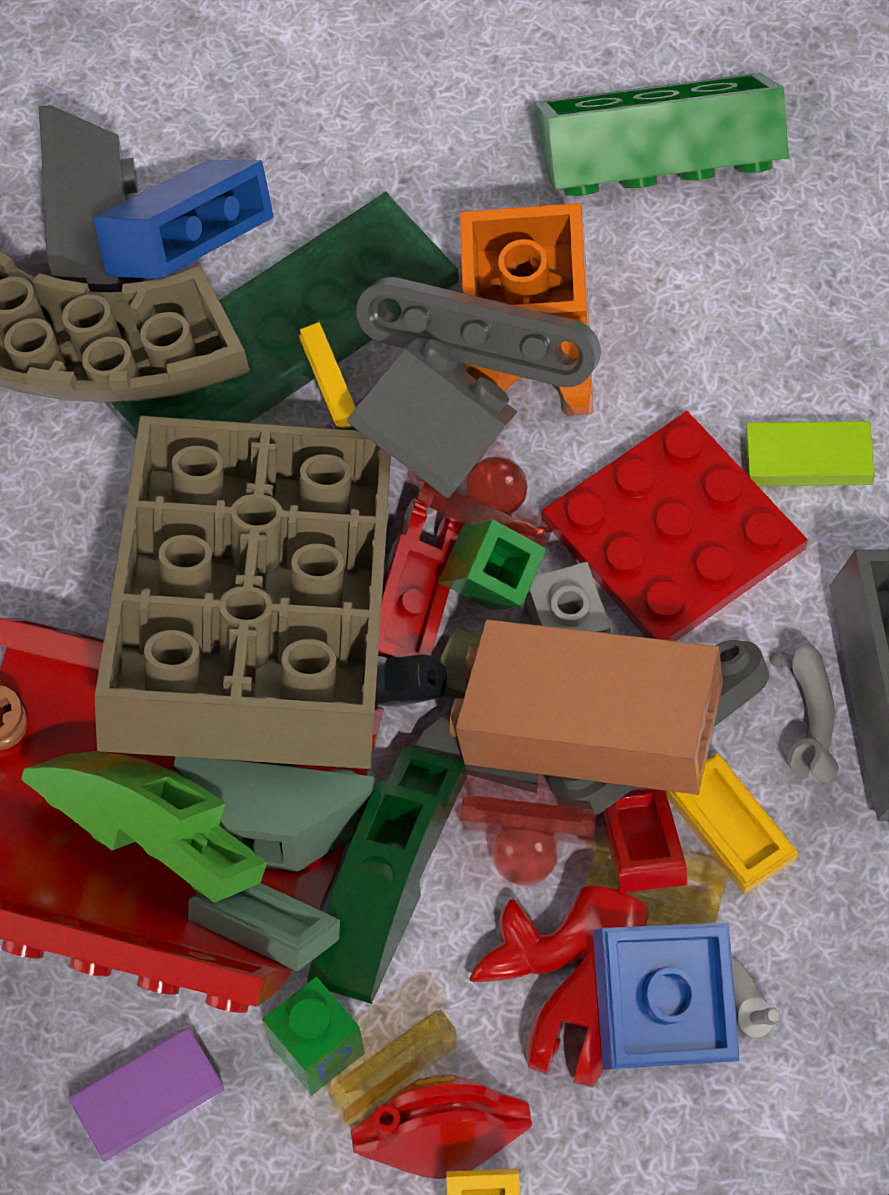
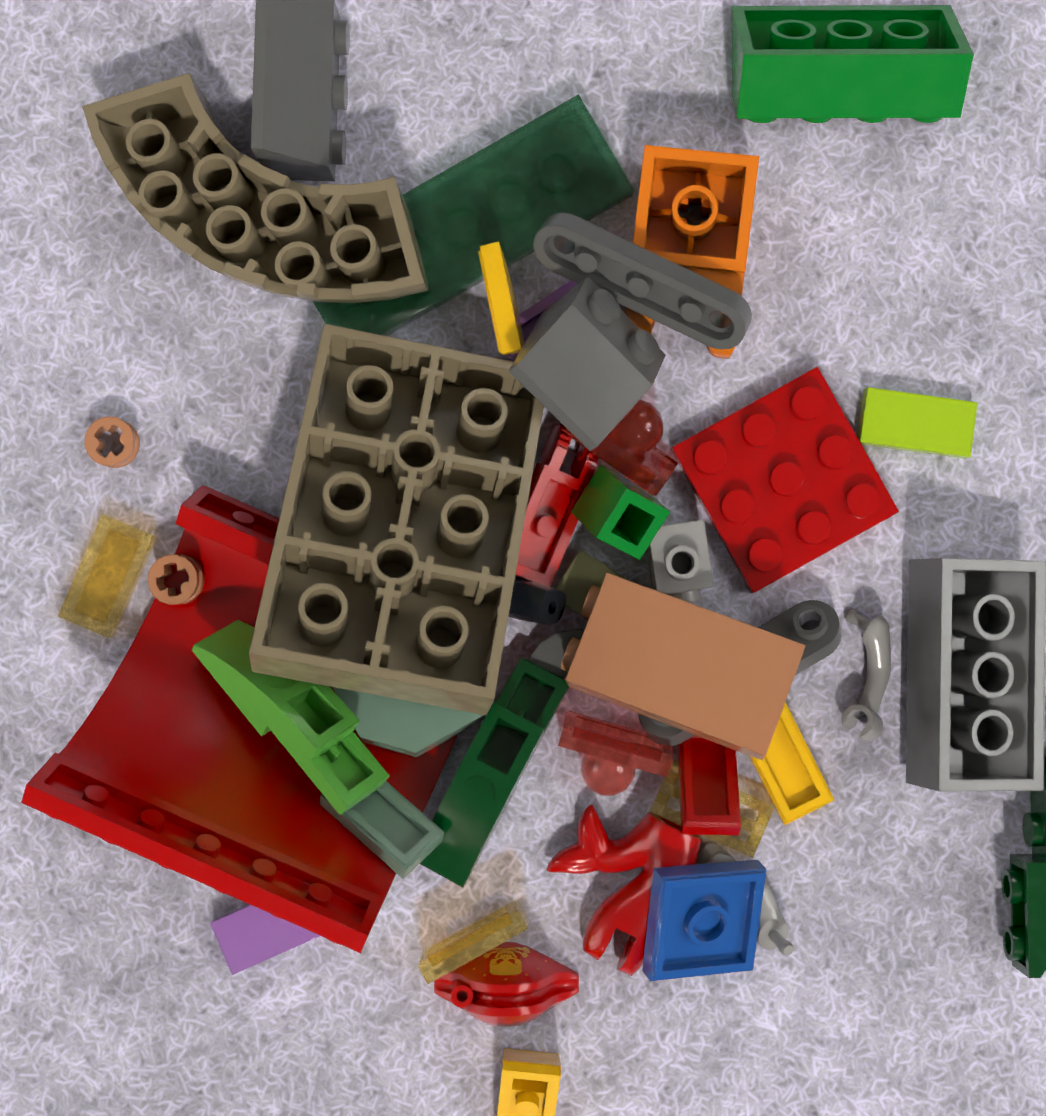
camera: 10 degrees right, 25 degrees up
blue brick [93,160,274,279] -> none
green brick [262,976,365,1096] -> none

